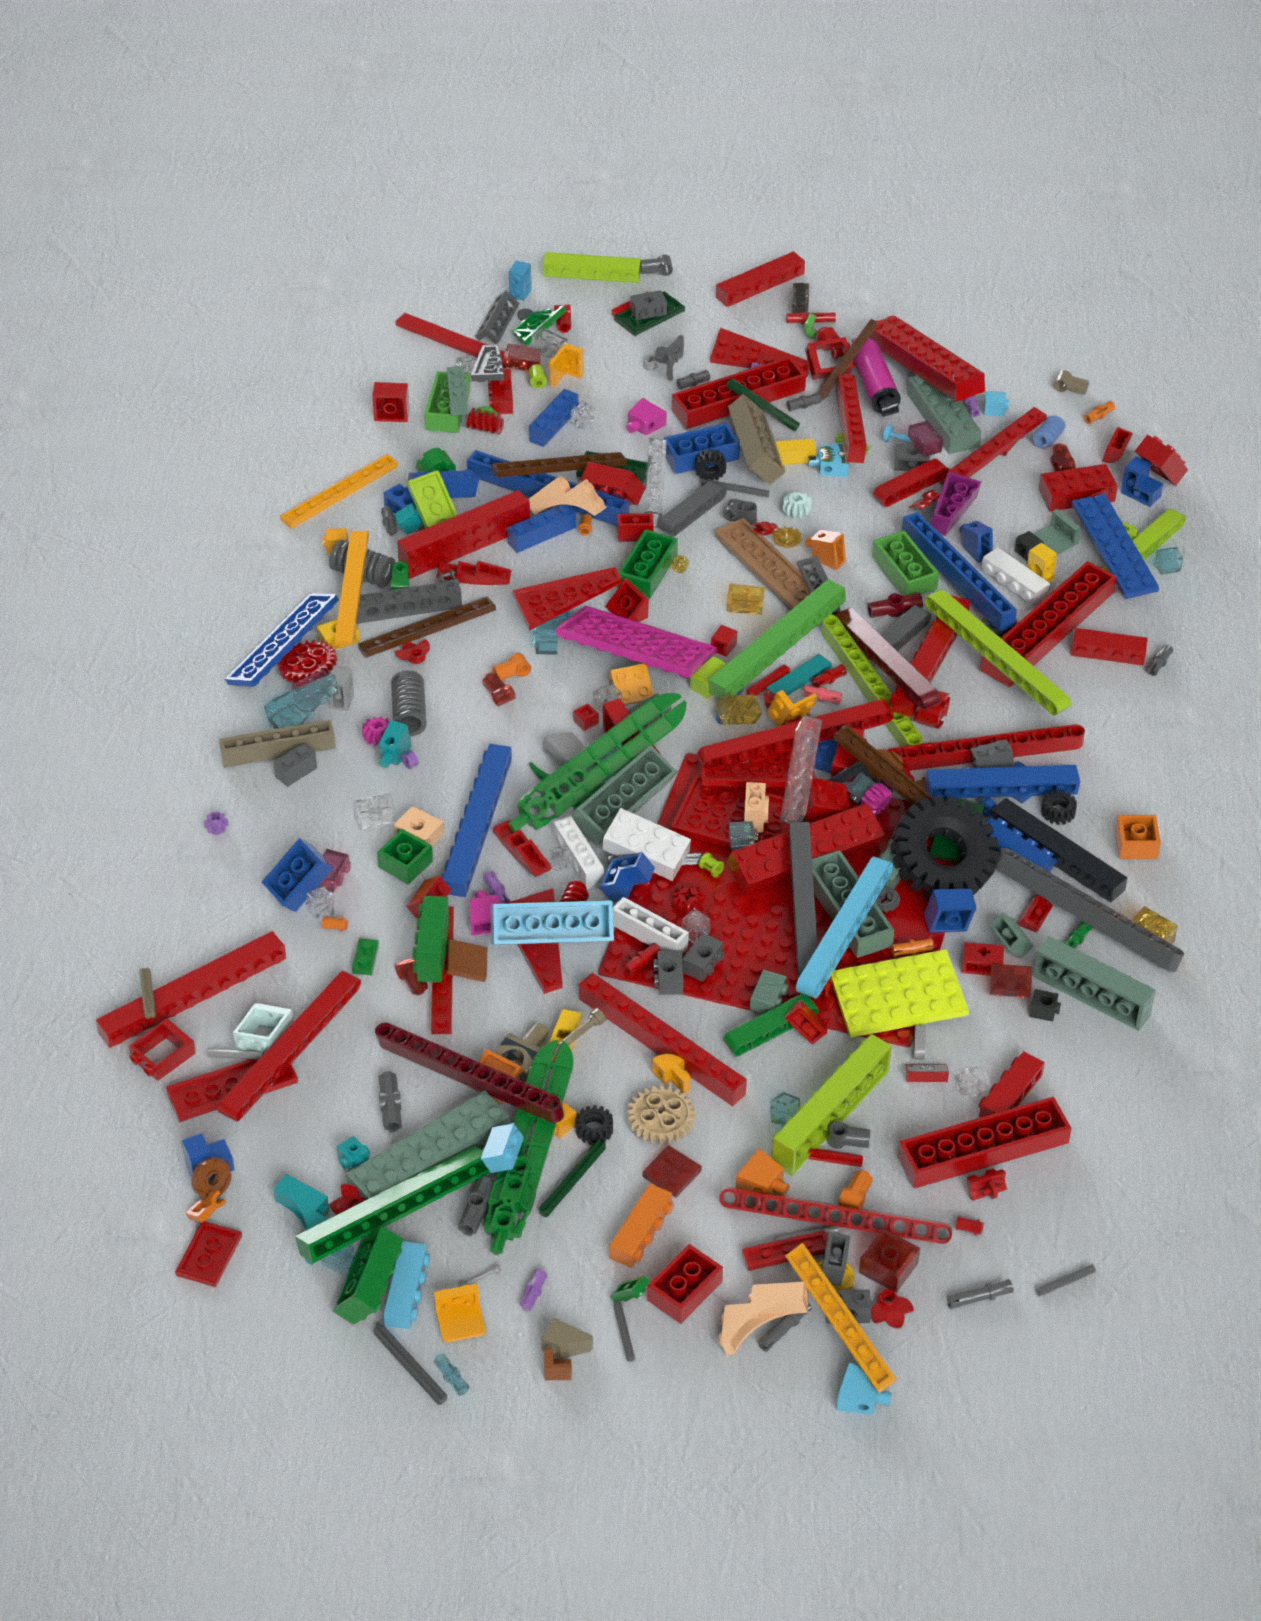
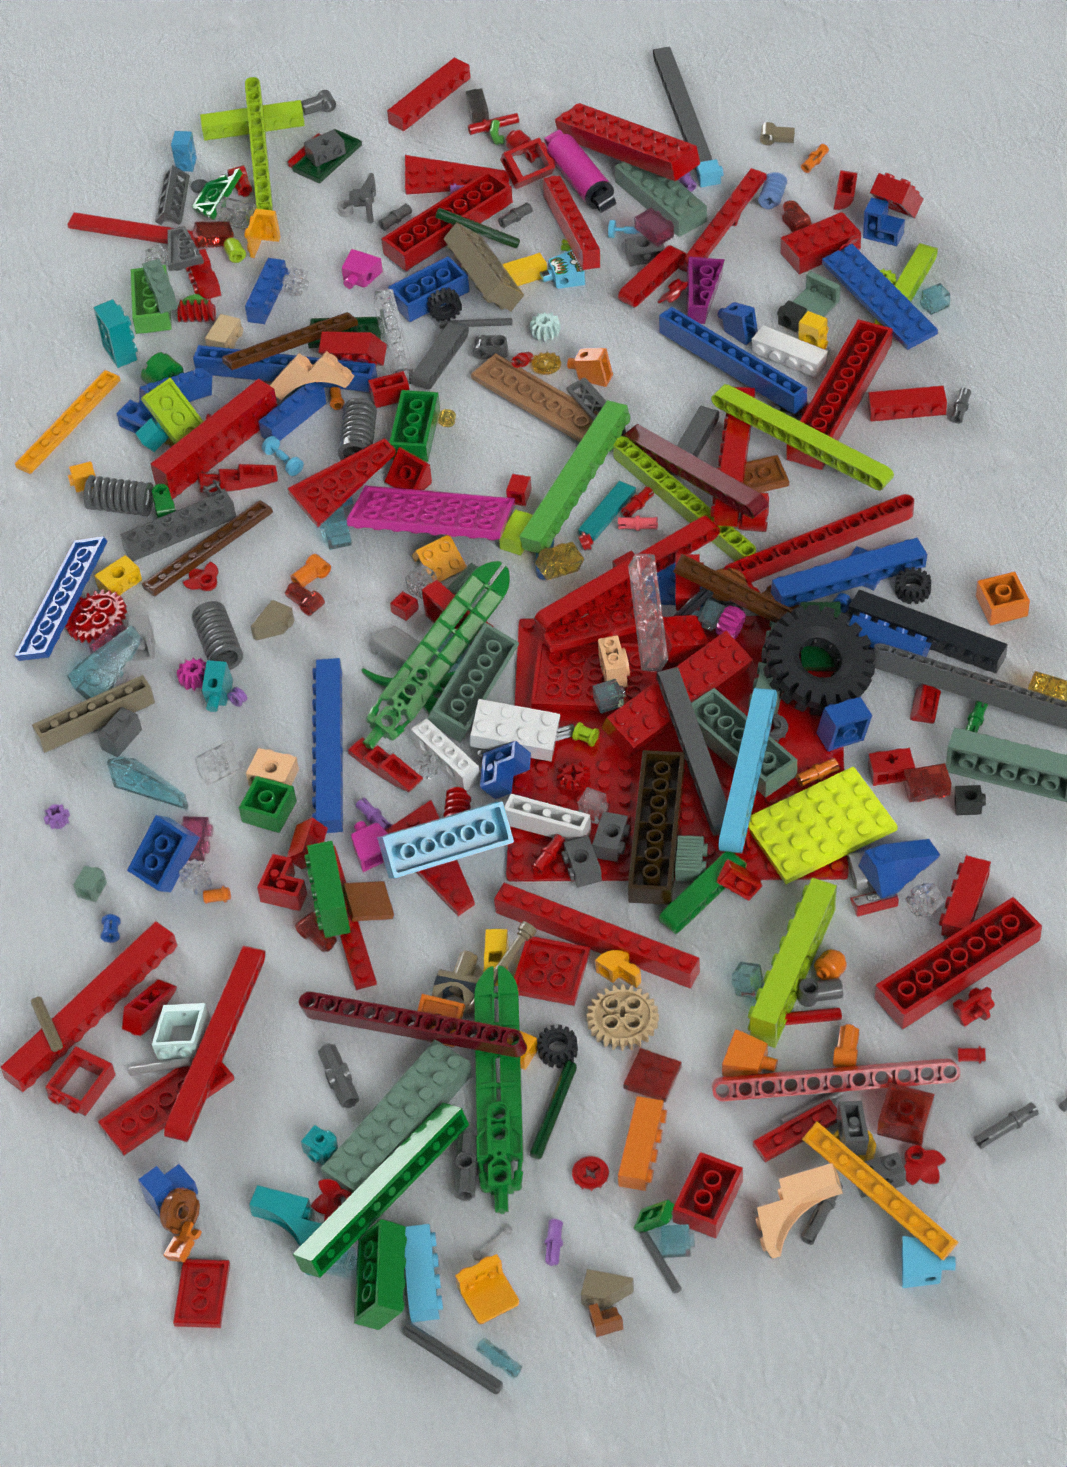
camera: 10 degrees left, 5 degrees up
light orange tile [334,531,369,646] -> none
green plate [352,938,379,975] -> none
red brick [372,382,410,422] -> none
dark grey axle [381,506,397,536] -> none
medium azure brick [481,1123,524,1173] -> none
clear yellow brick [726,584,765,615] -> none
red axle [746,664,790,698] -> none
light orange bracket [767,690,818,727] -> none
reddish brown axle [817,319,878,400] -> none
dark red piece [867,593,923,618] -> none
bright green brick [872,530,939,596] -> none
dark grey brick [971,739,1014,768] -> none
sand green brick [989,912,1034,958] -> none
none -> sand green brick [73,865,107,902]
none -> teal brick [93,299,138,368]
none -> blue bush [100,914,121,943]
none -> clear light blue wedge [107,756,189,810]
none -> red slope [122,979,177,1037]
none -> tan brick [205,314,243,349]
none -> lime beam [245,77,274,211]
none -> dark tan slope [251,600,295,640]
none -> red brick [257,854,308,911]
none -> medium azure wheel [262,436,304,476]
none -> dark grey piece [338,398,377,460]
none -> red plate [514,937,591,1006]
none -> red gear [572,1156,609,1191]
none -> dark brown brick [628,750,685,905]
none -> dark grey beam [653,46,712,172]
none -> clear light blue brick [661,1224,695,1258]
none -> dark orange tile [744,455,790,493]
none -> orange head [814,949,847,980]
none -> blue wedge [858,839,940,899]

